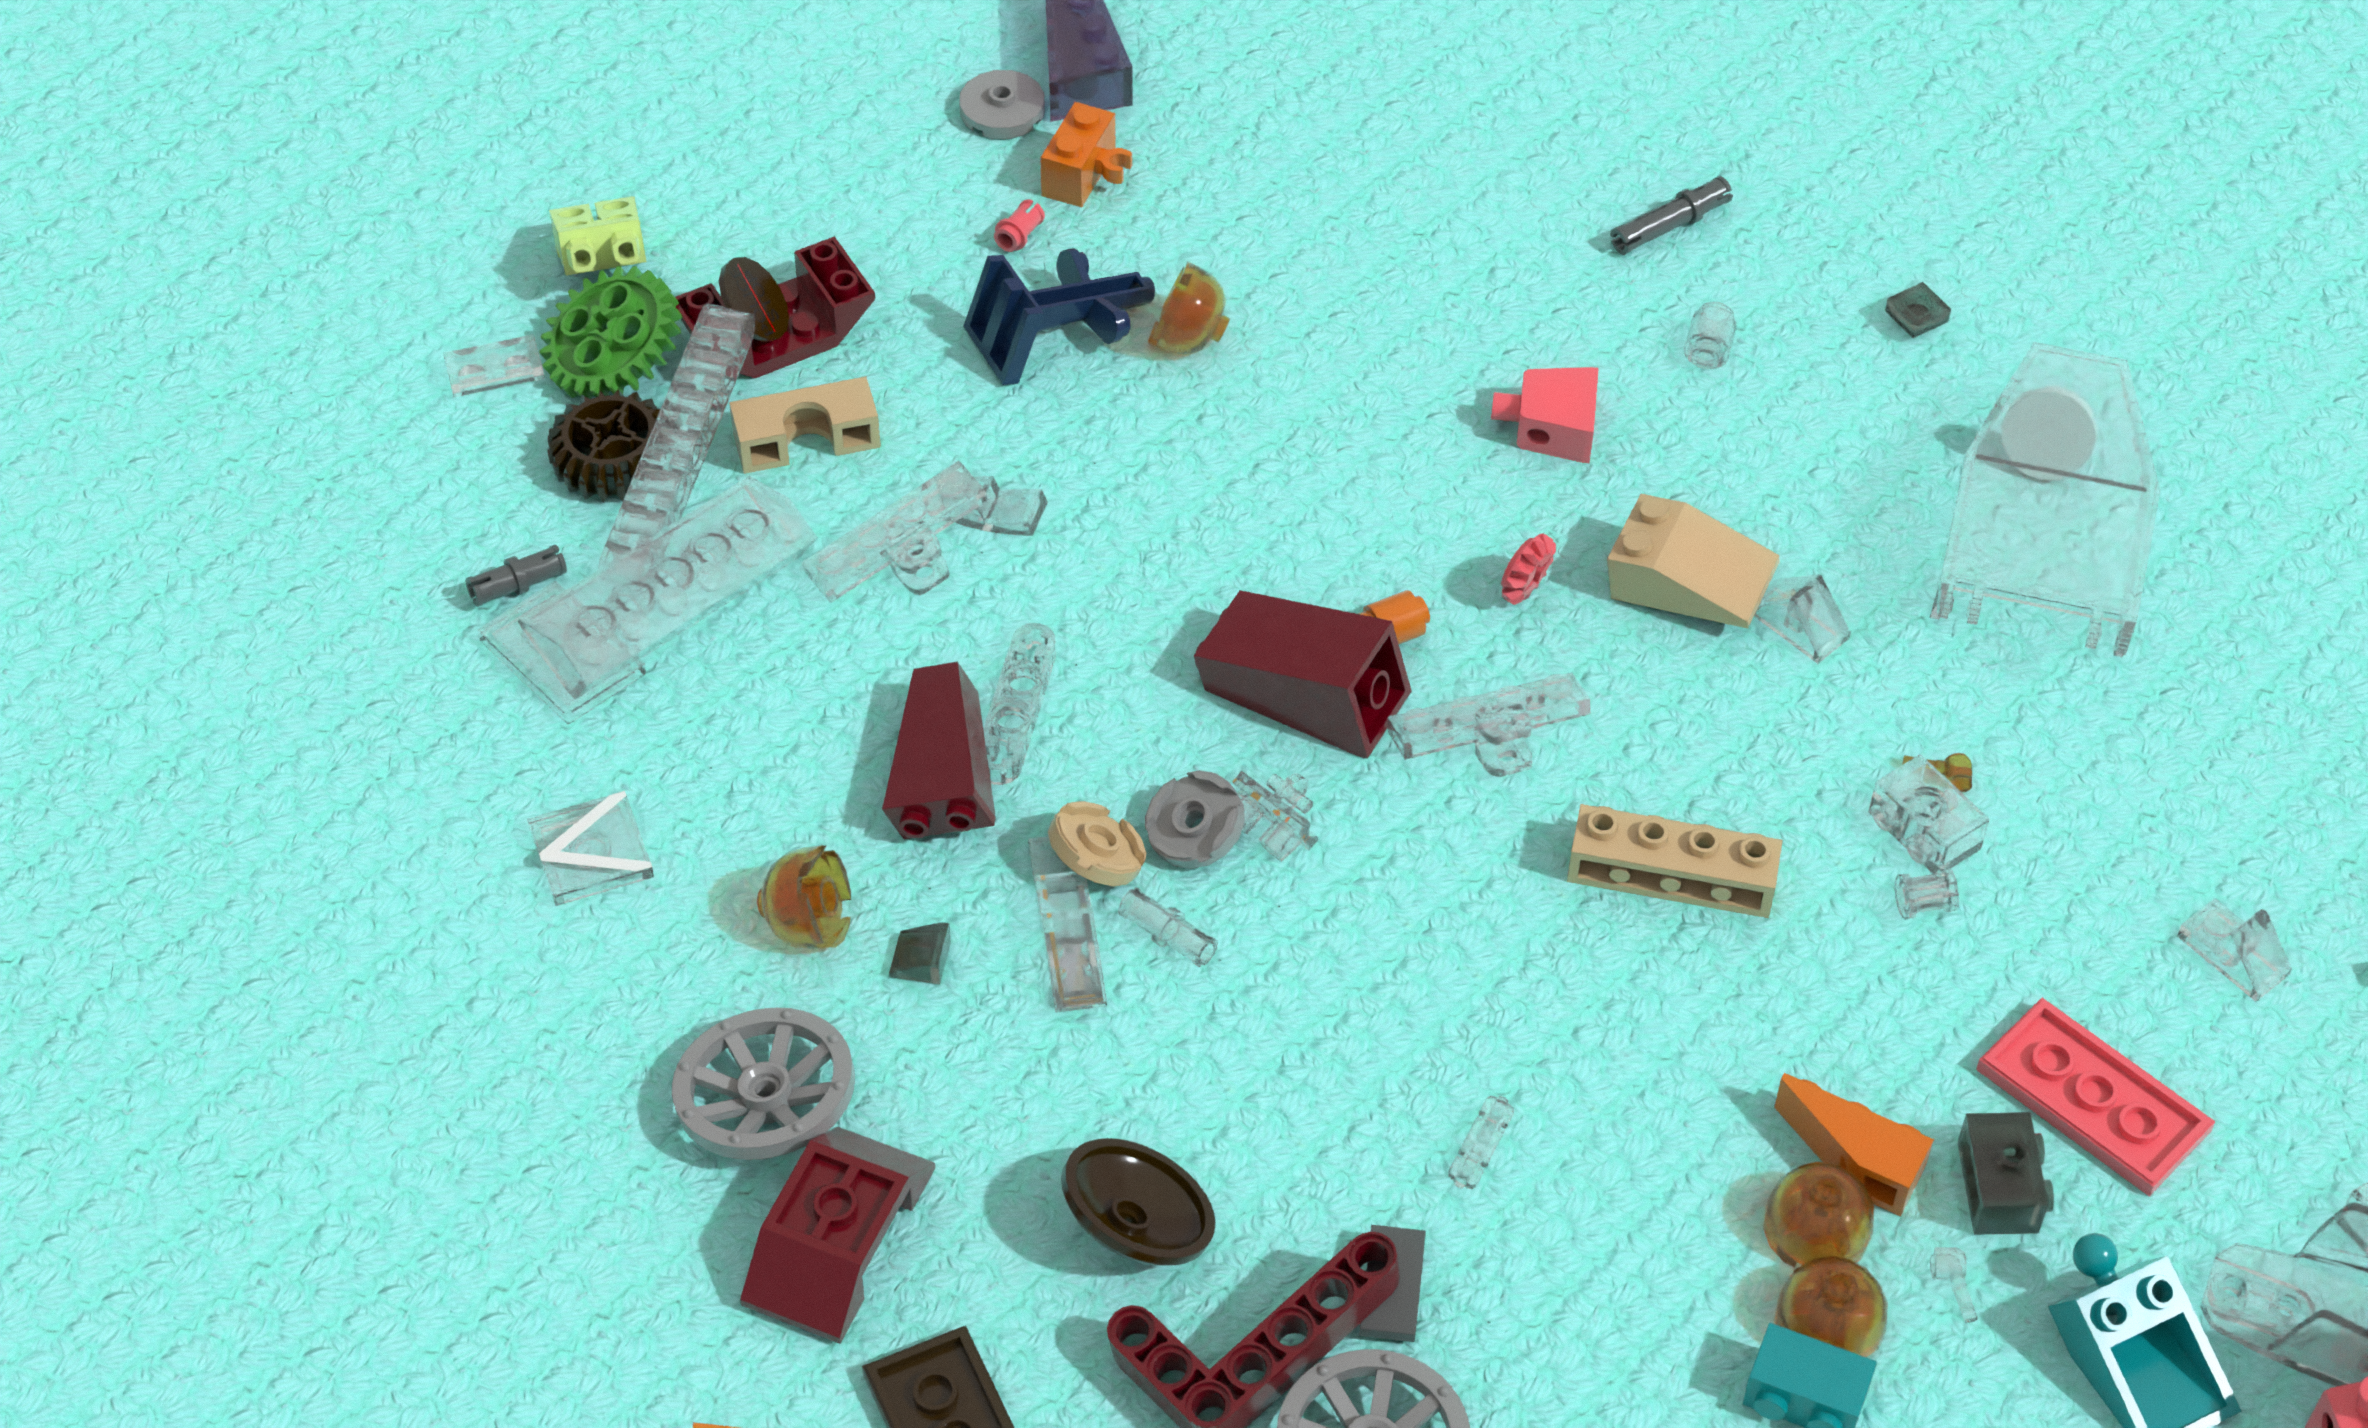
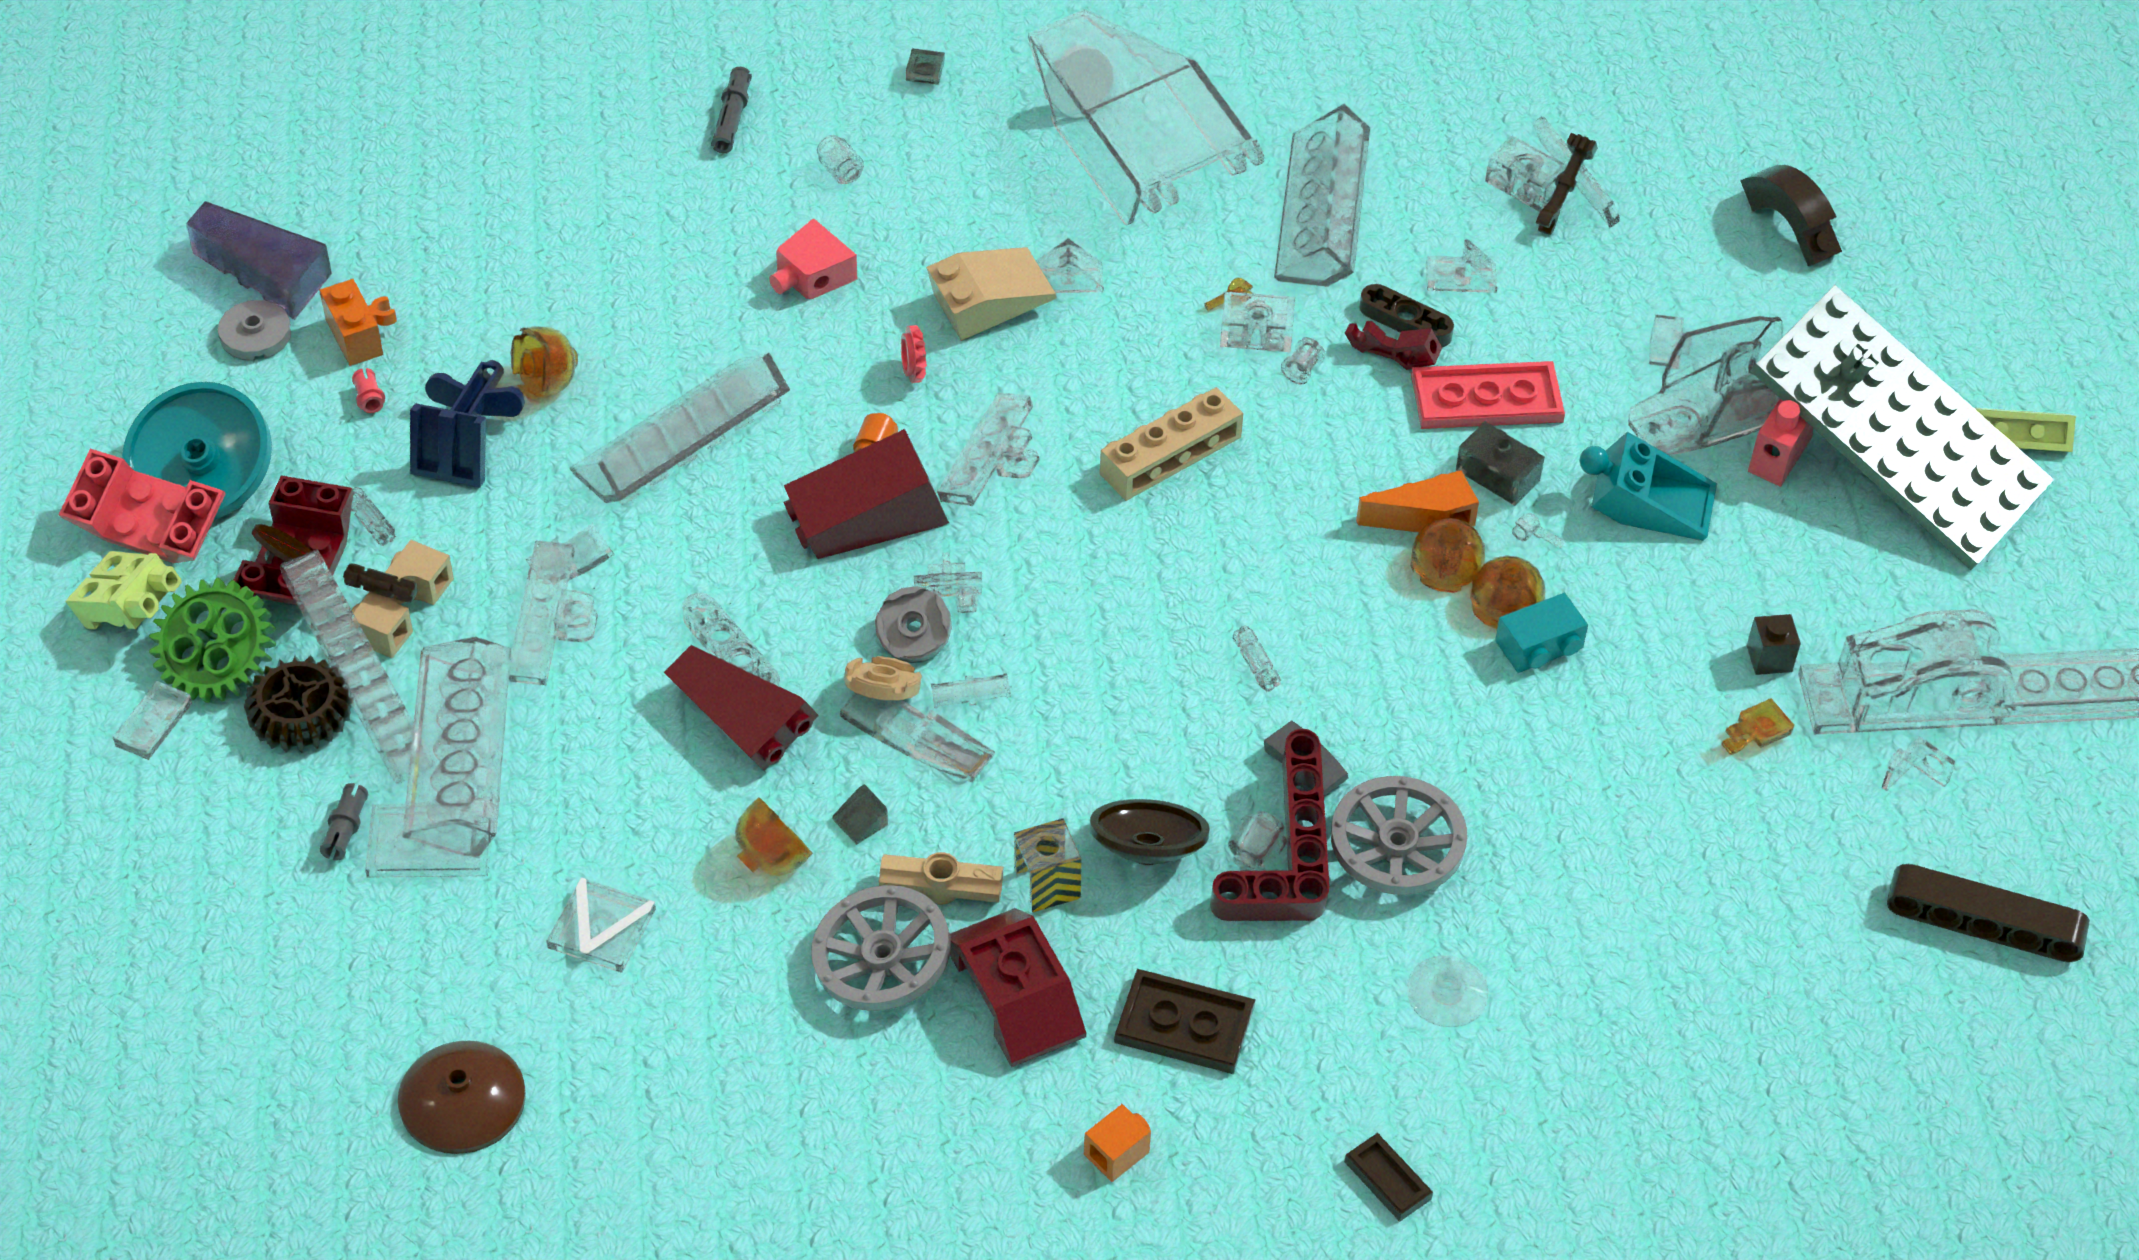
camera: 50 degrees left, 0 degrees up
none -> coral slope [59,448,226,563]
none -> teal dish [122,382,272,520]
none -> dark brown axle [343,563,418,603]
none -> clear axle [351,487,396,546]
none -> reddish brown dish [398,1040,526,1154]
none -> clear slope [570,352,790,505]
none -> tan piece [879,852,1003,905]
none -> piece [1014,818,1082,912]
none -> clear head [1228,811,1287,871]
none -> clear slope [1274,104,1370,287]
none -> dark red piece [1345,321,1442,370]
none -> dark brown beam [1359,284,1454,347]

